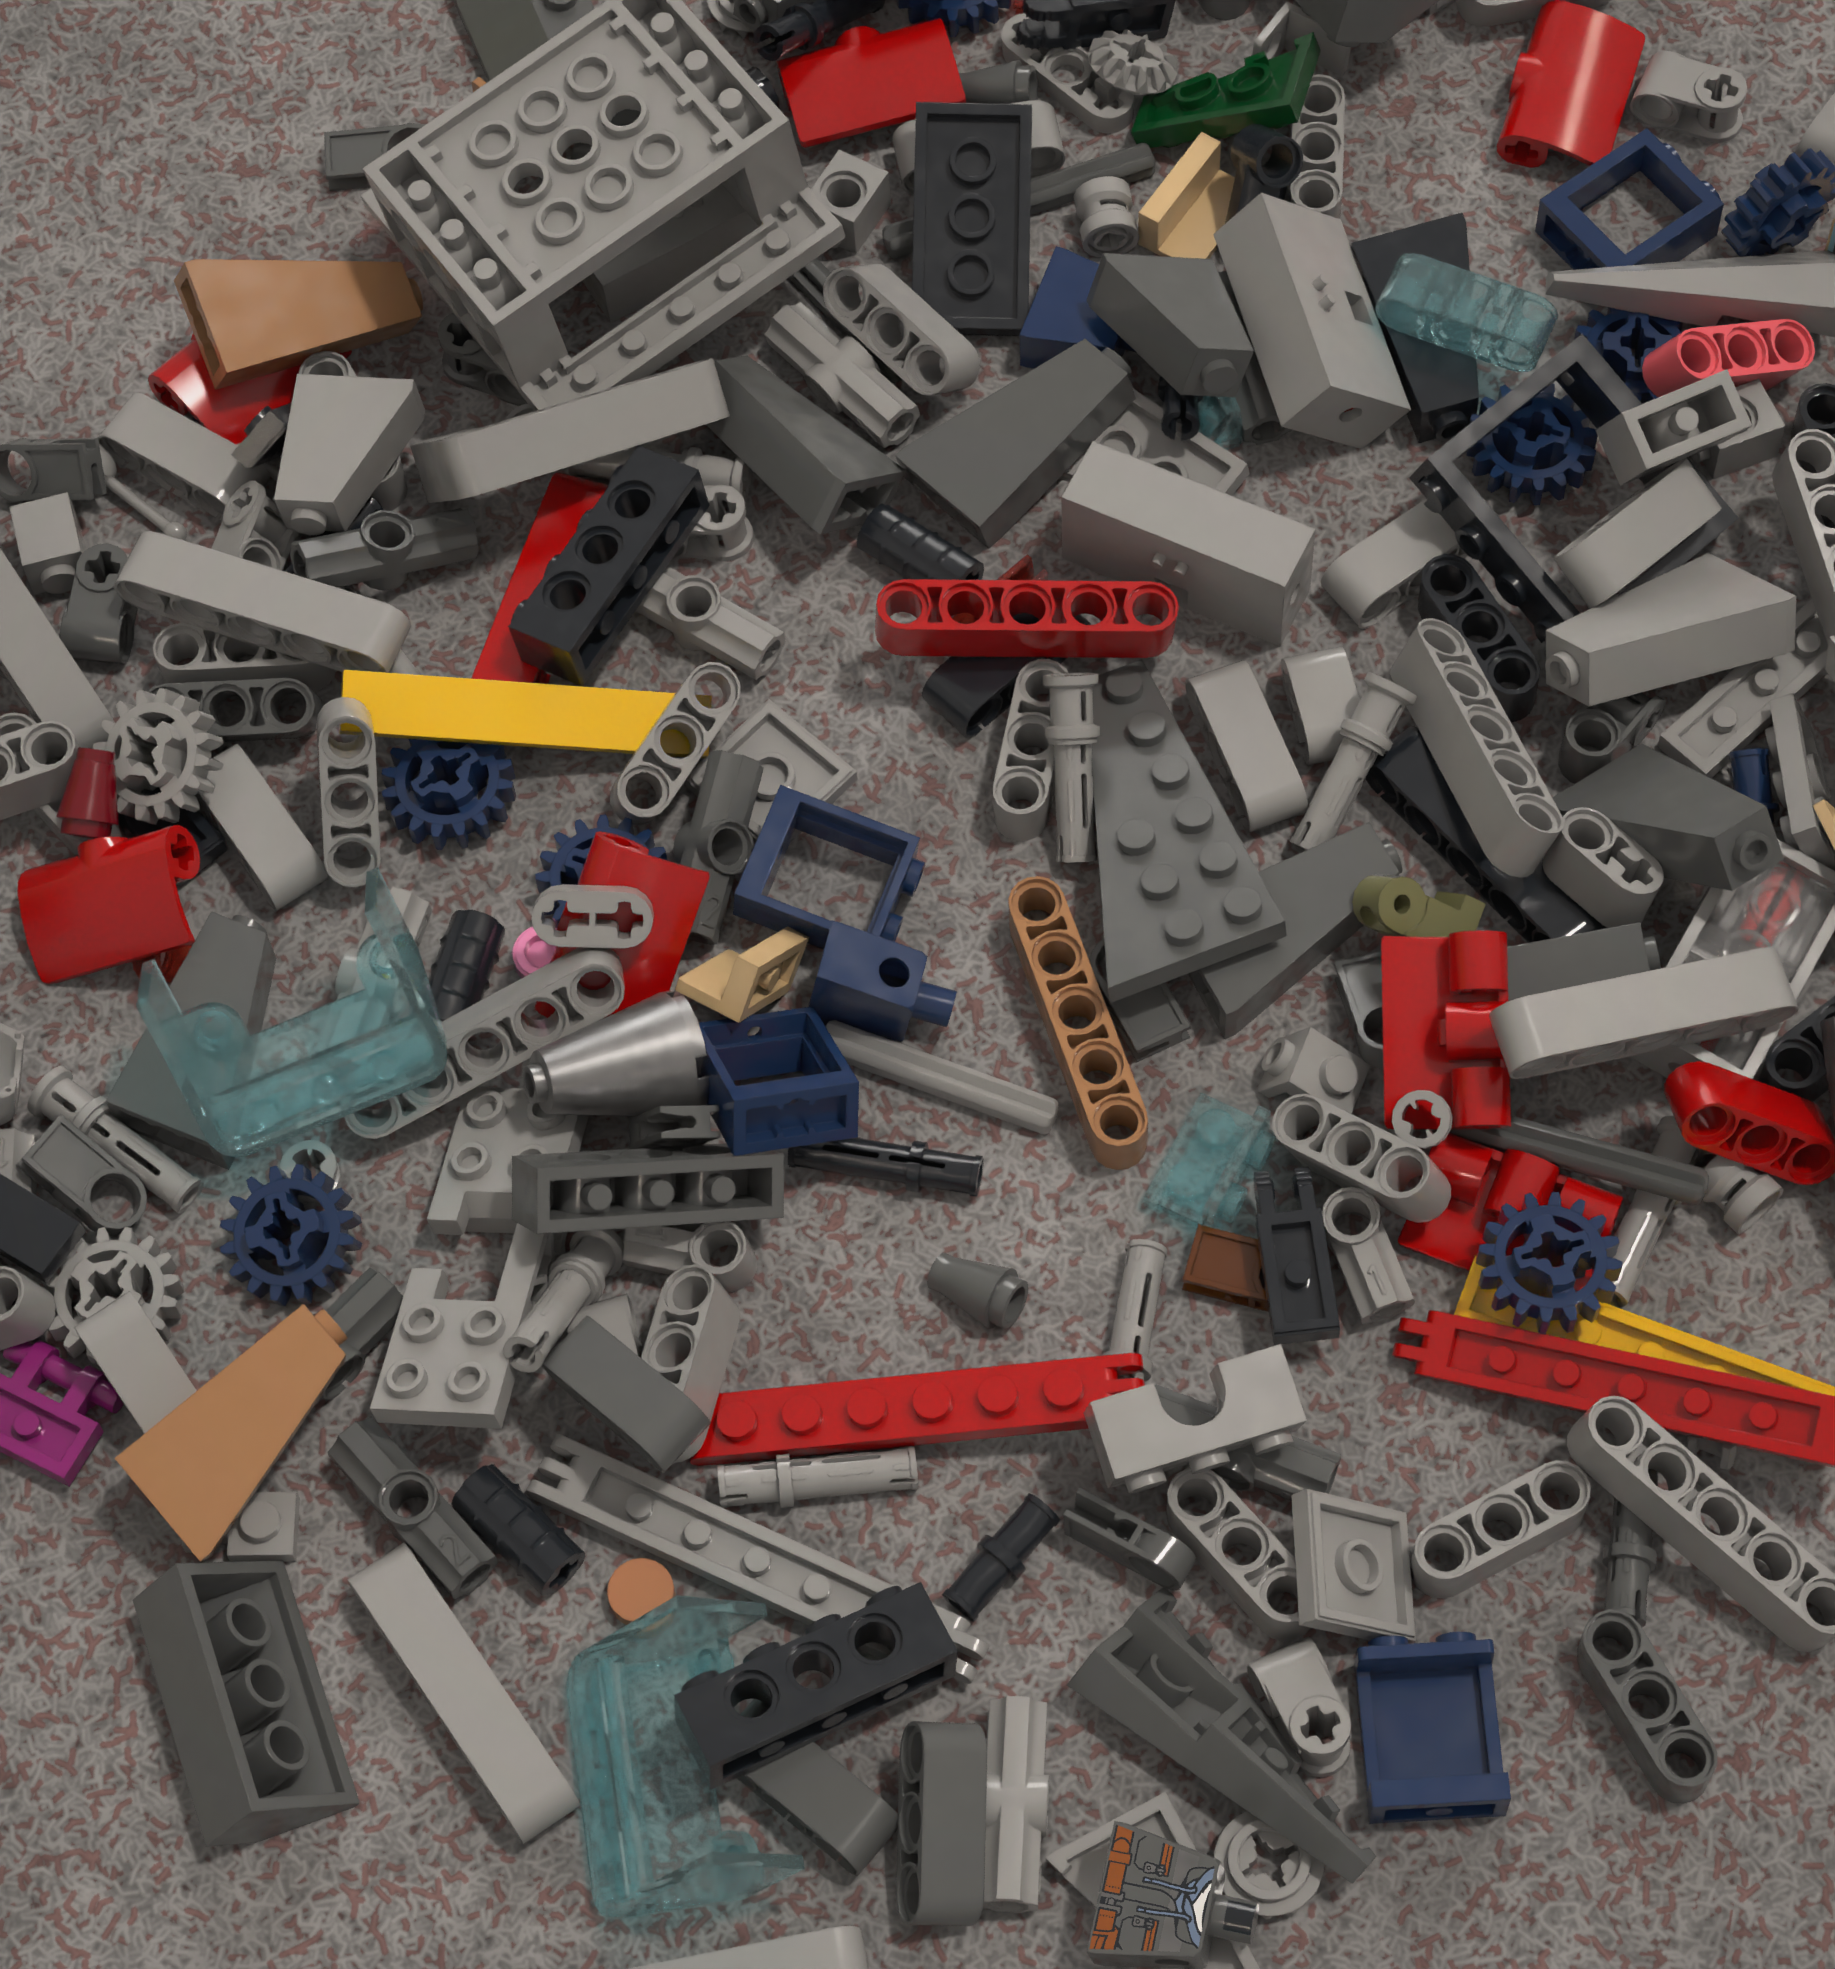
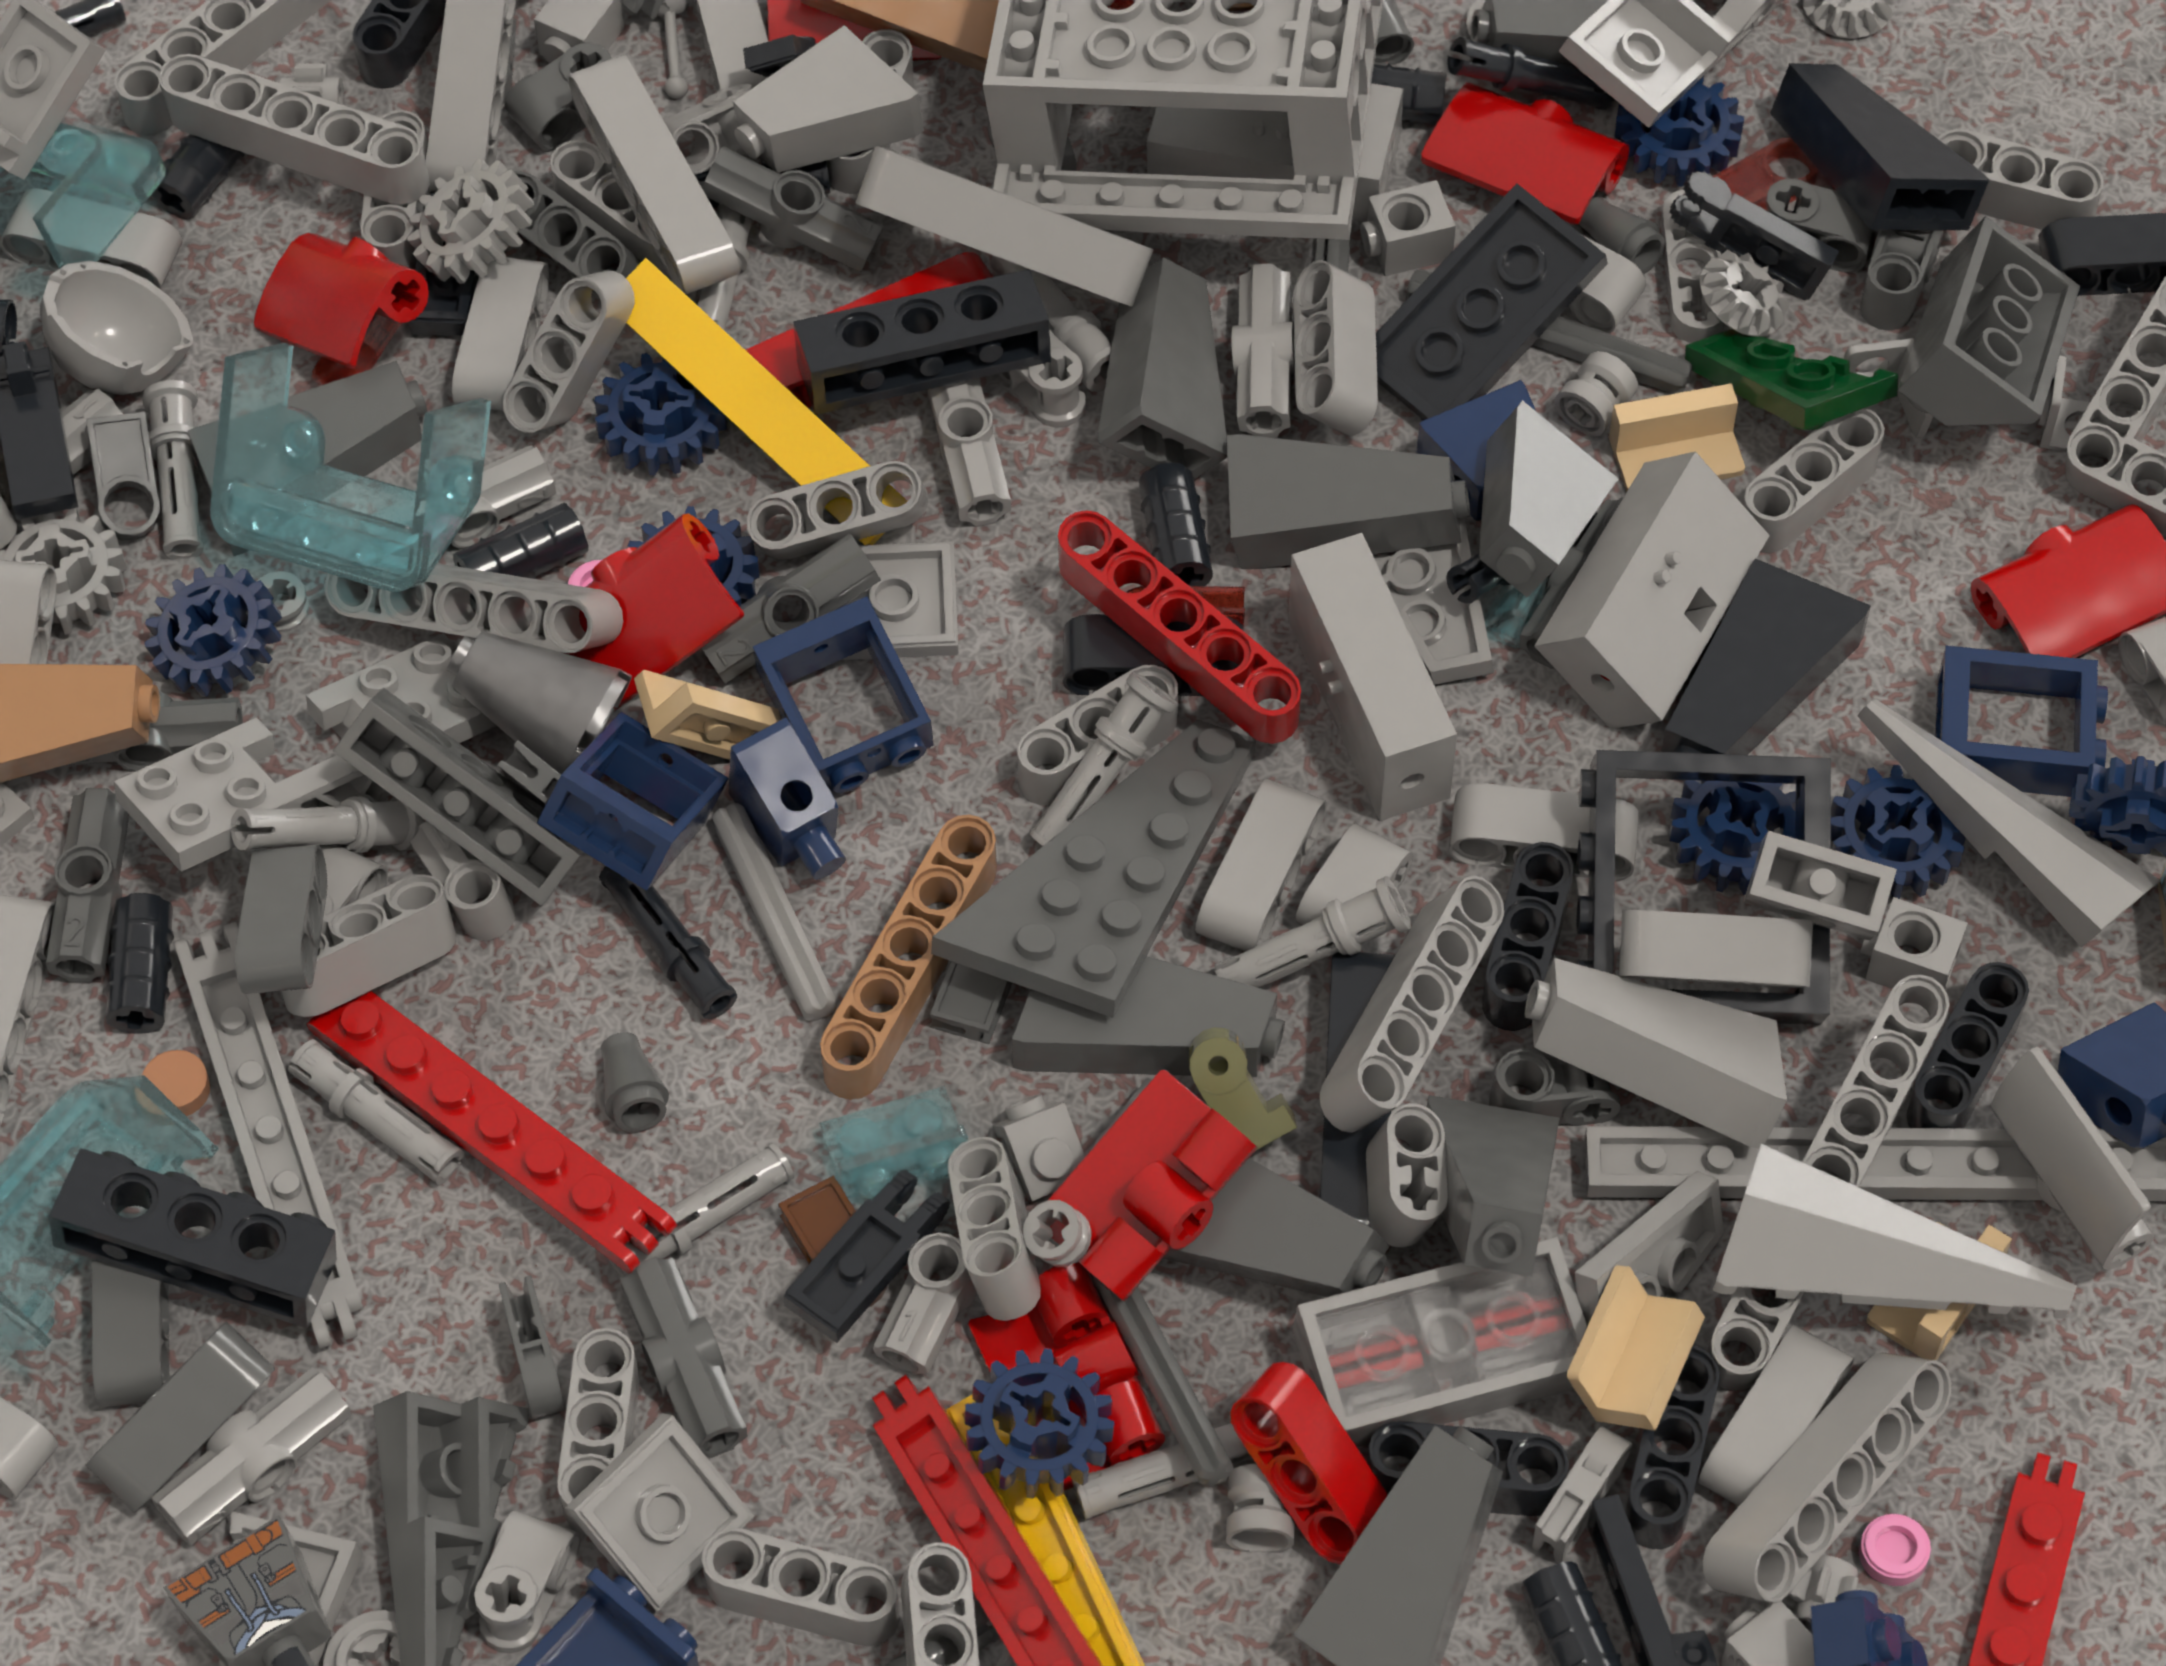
camera: 40 degrees right, 5 degrees down
dark red cone [56,747,119,838] -> none
light grey beam [532,884,654,948] -> none
black pin [942,1493,1060,1622] -> none
light grey arch [1083,1344,1307,1494] -> none
black piece [1225,124,1303,224] -> none
clear light blue beam [1375,253,1558,372] -> none
light grey beam [1489,947,1799,1079] -> none
coral beam [1642,319,1815,397] -> none
dark blue pin [1729,748,1780,824] -> none

